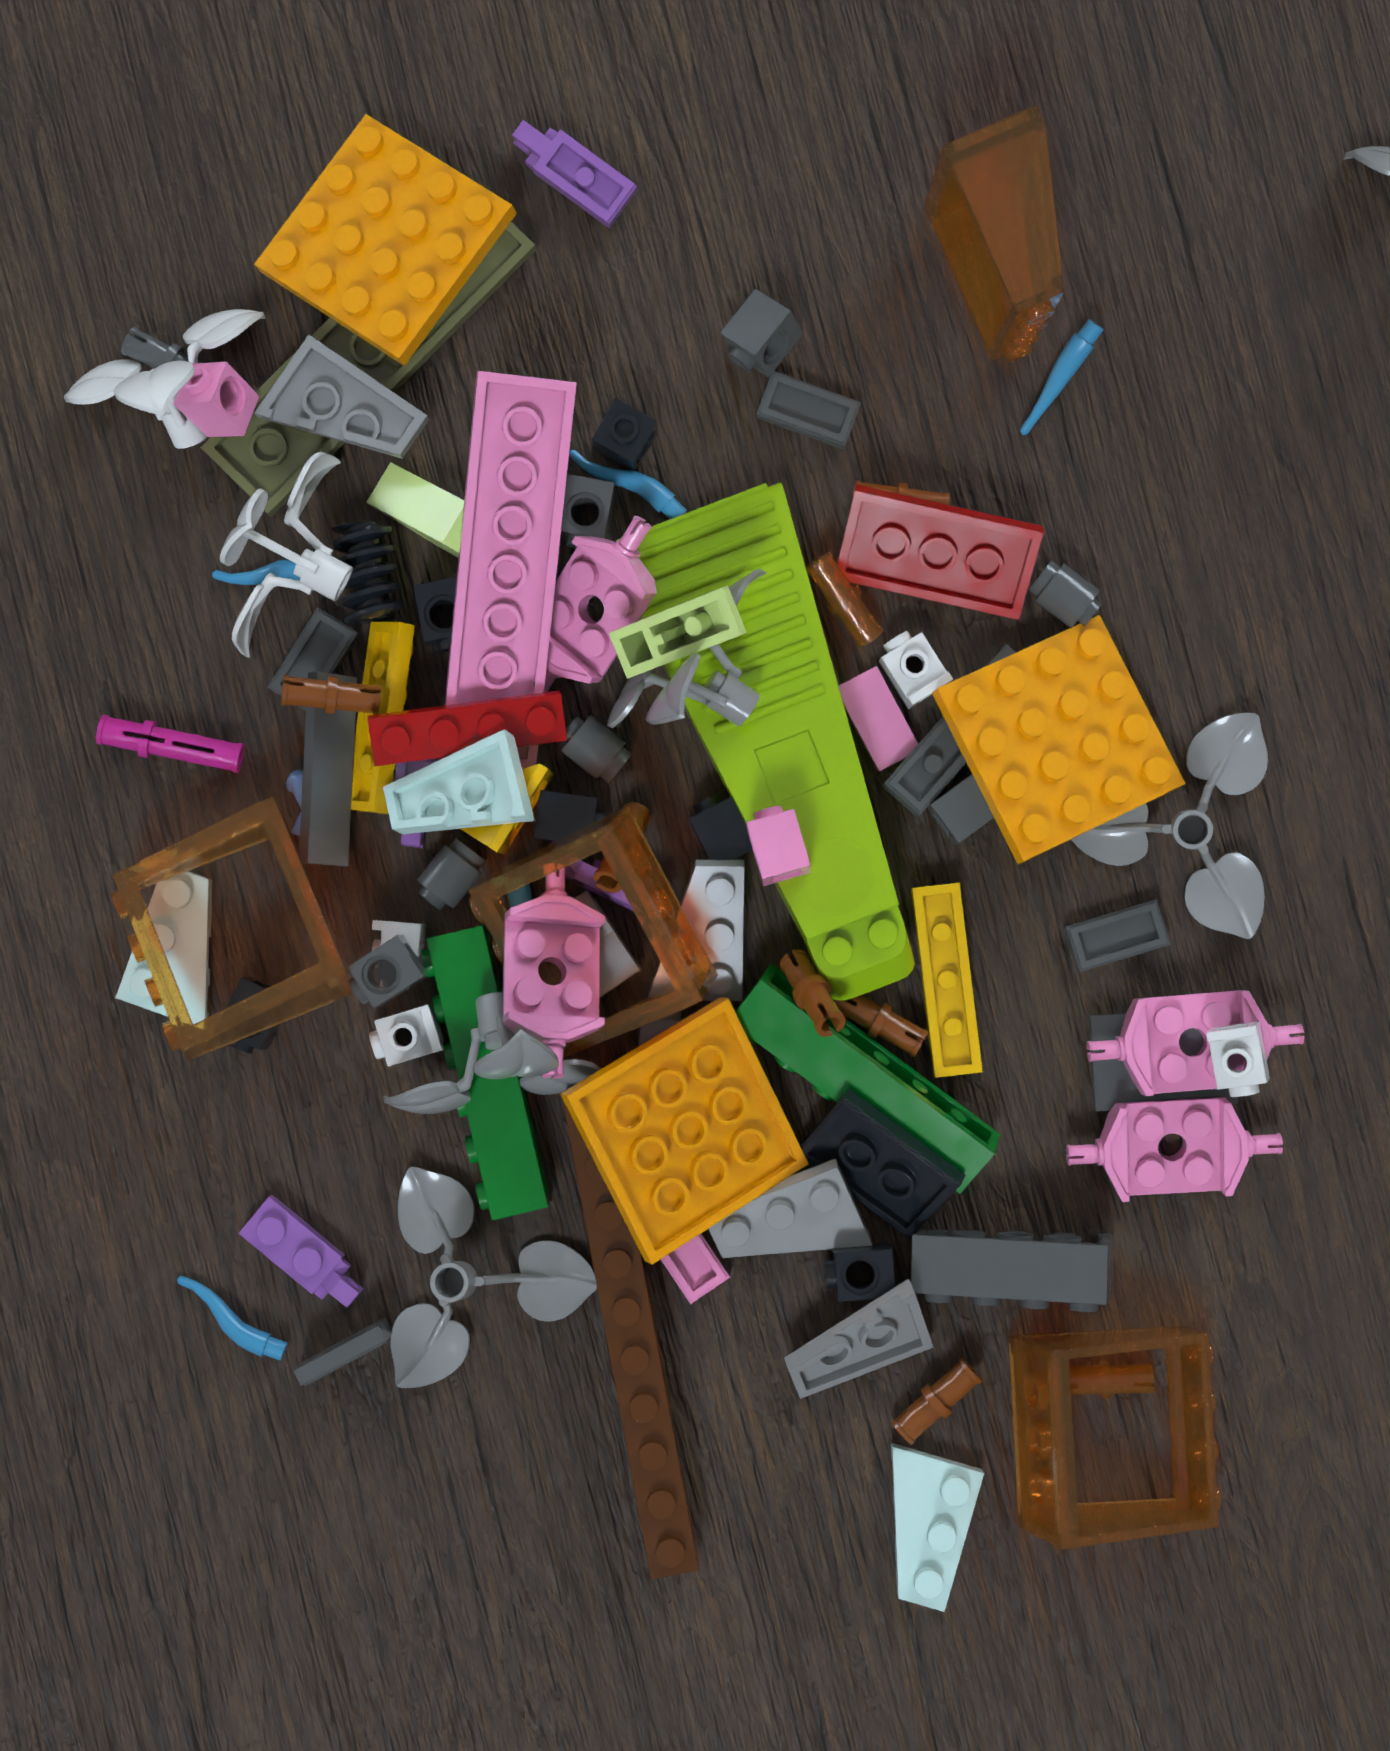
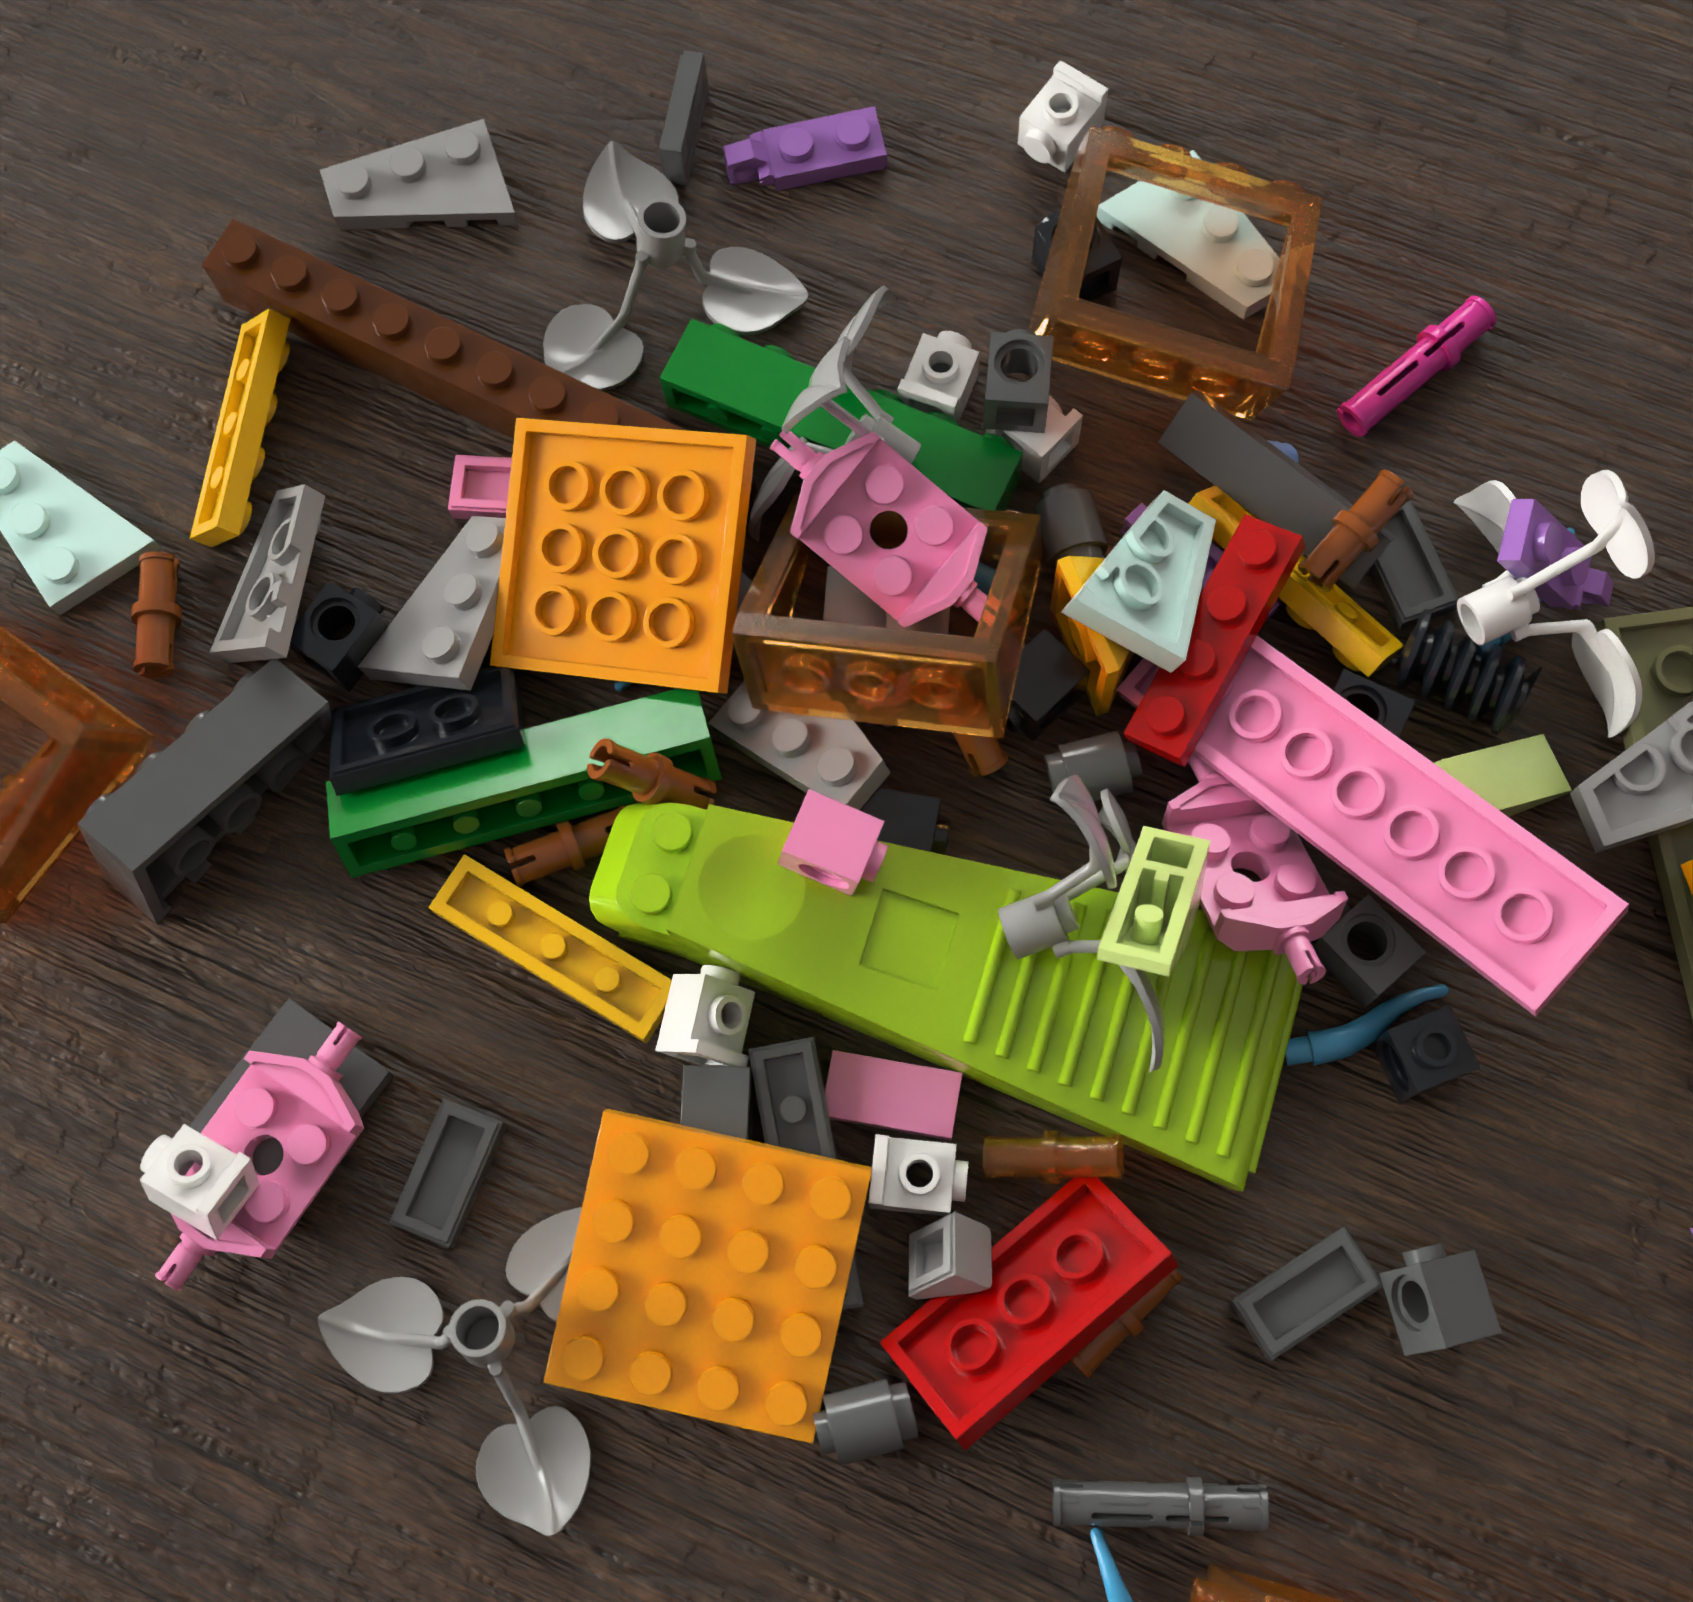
camera: 135 degrees right, 15 degrees down
dark azure animal [177,1276,288,1361] -> none
bright pink plate [1066,1097,1283,1202] -> none
none -> yellow plate [190,309,290,548]
none -> light grey wing [320,119,519,230]
none -> white brick [655,965,755,1067]
none -> light grey slope [908,1212,992,1300]
none -> white brick [1018,60,1108,173]
none -> dark grey pin [1053,1477,1269,1536]
none -> medium lavender hinge [1497,499,1614,610]

